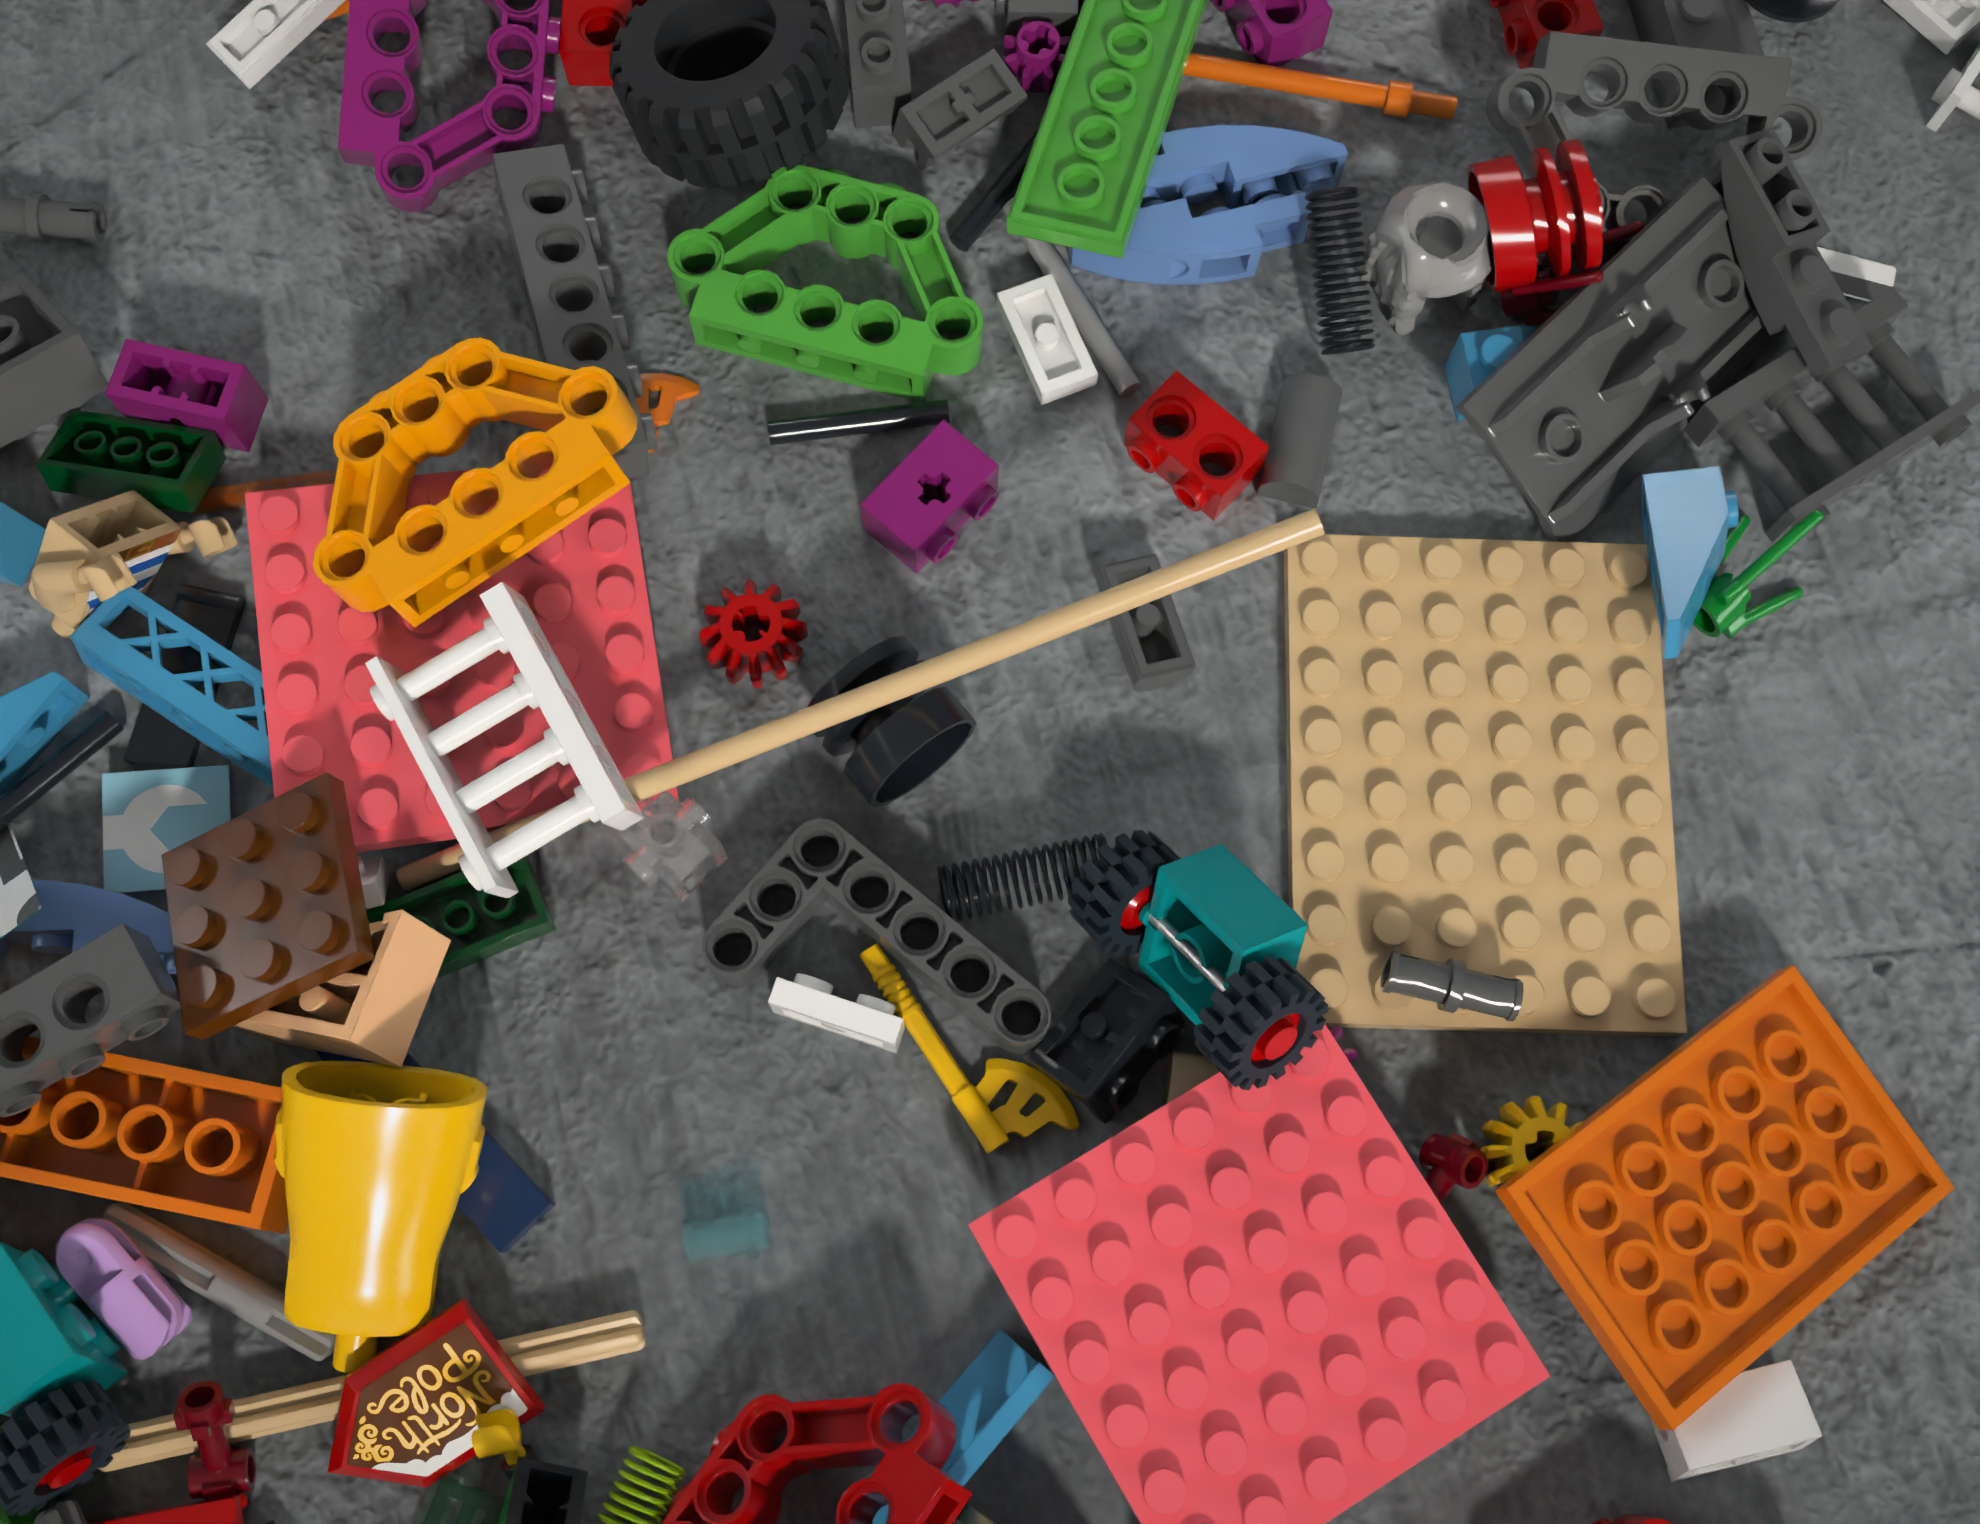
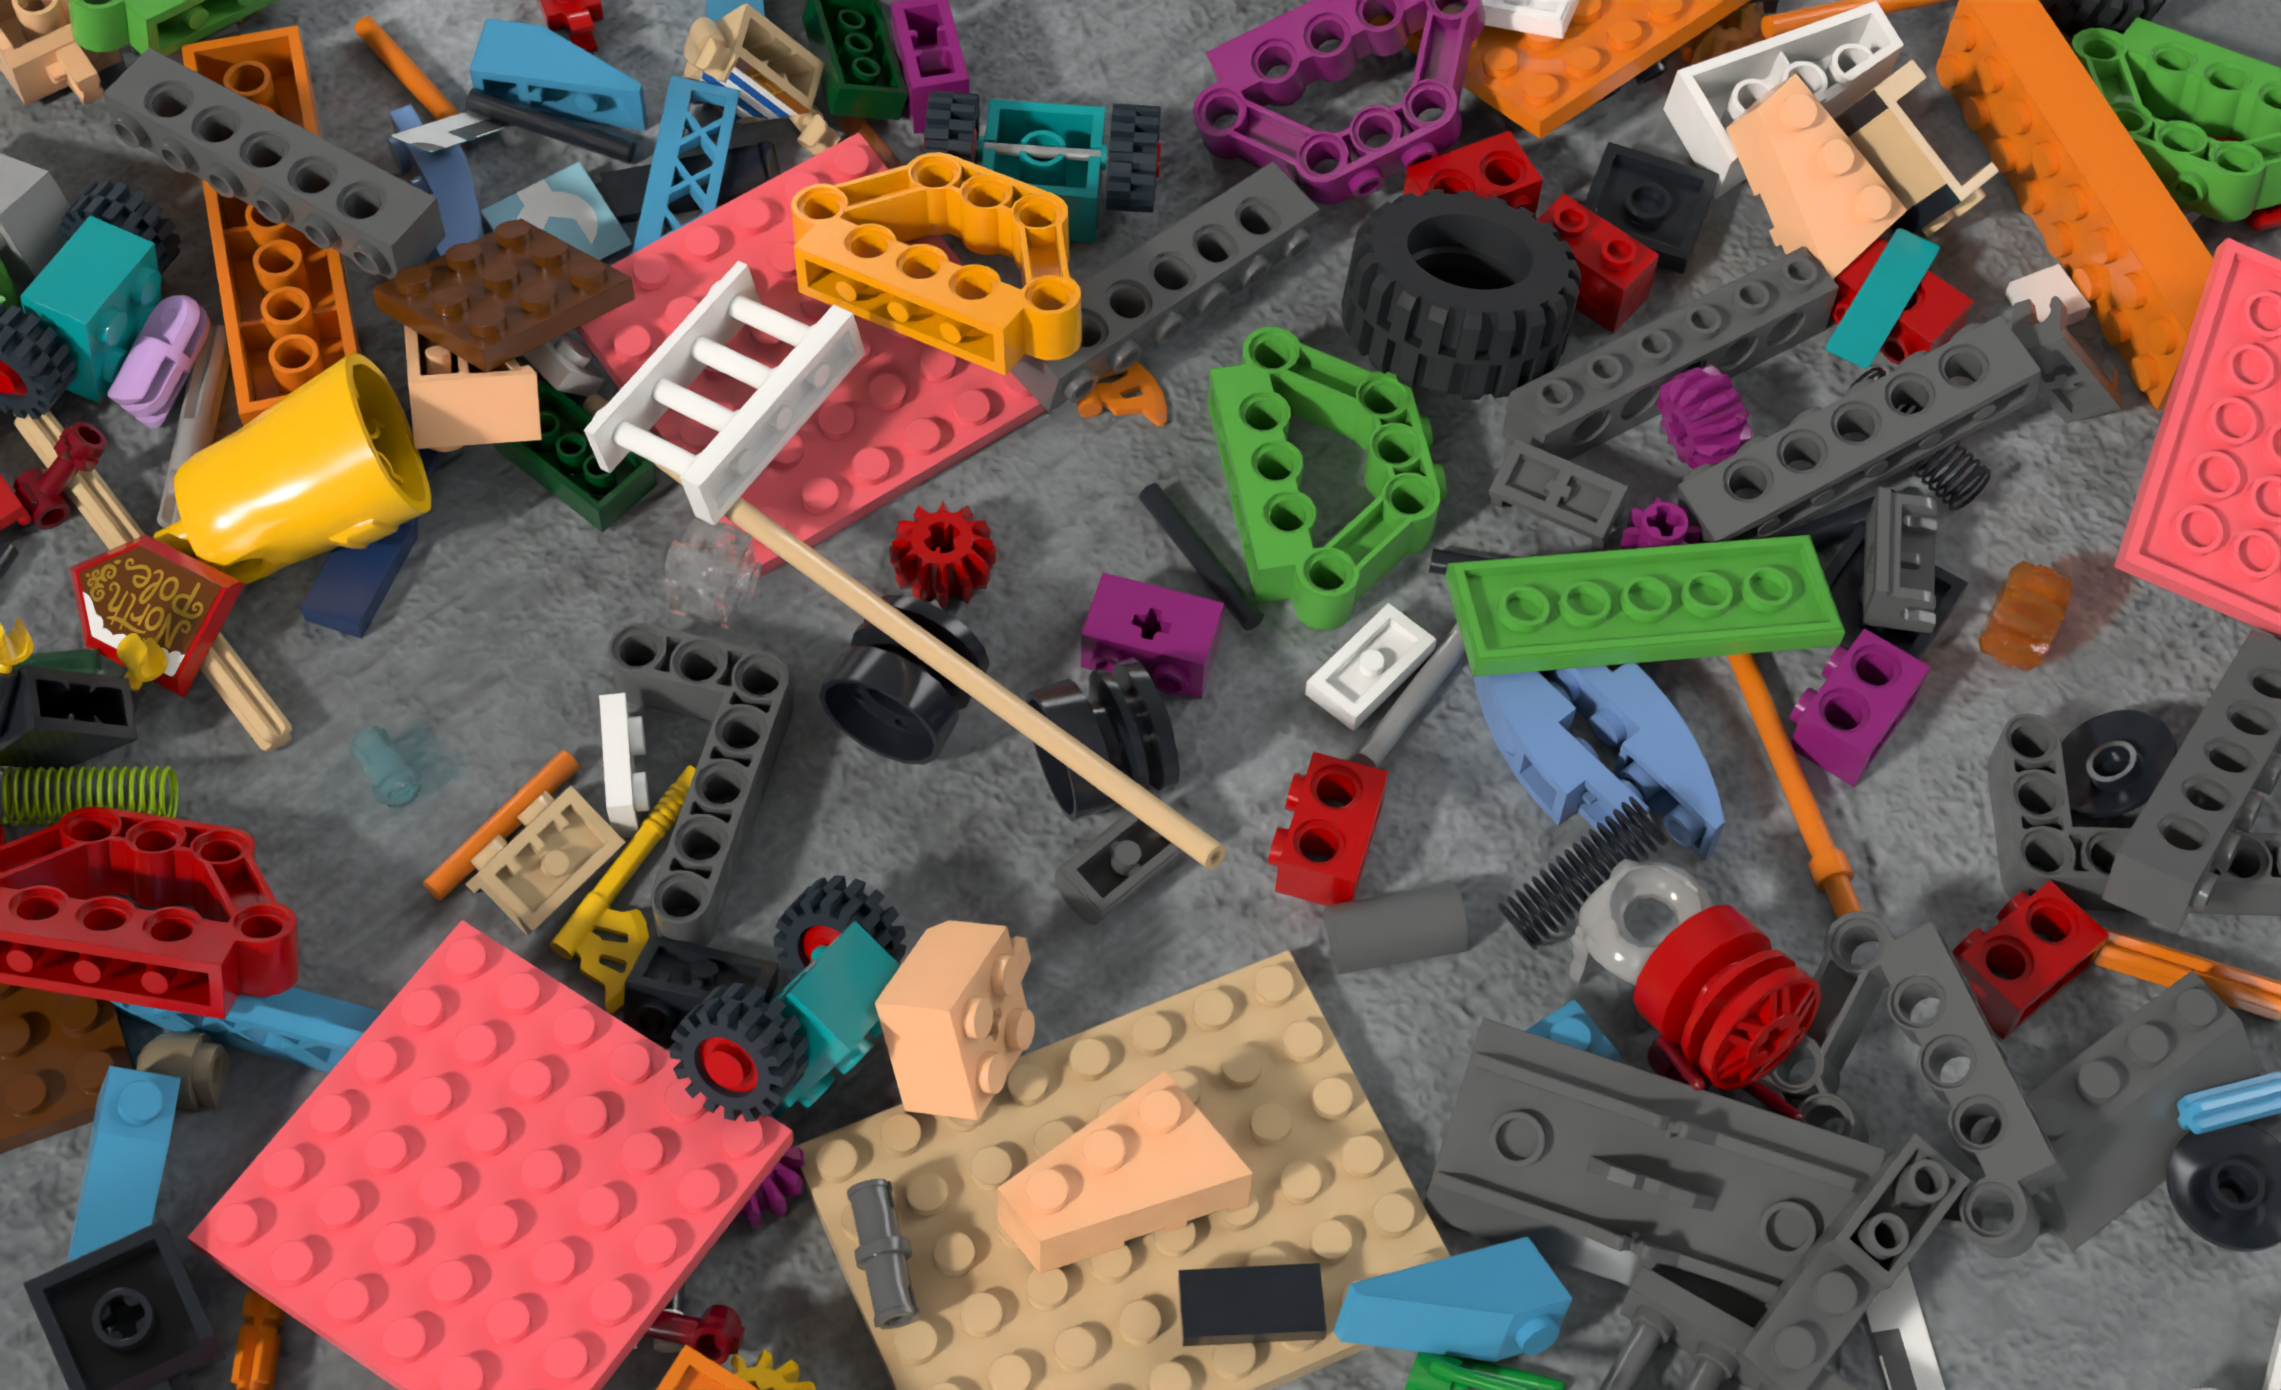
camera: 65 degrees right, 15 degrees down
black piece [937,833,1108,922] -> none
none -> orange bar [423,750,580,901]
none -> tan bracket [465,785,625,936]
none -> light nougat hinge [875,920,1035,1120]
none -> brick [923,91,1161,243]
none -> light nougat wedge [997,1070,1253,1273]
none -> black wheel [1026,657,1180,822]
none -> black tile [1178,1263,1326,1346]

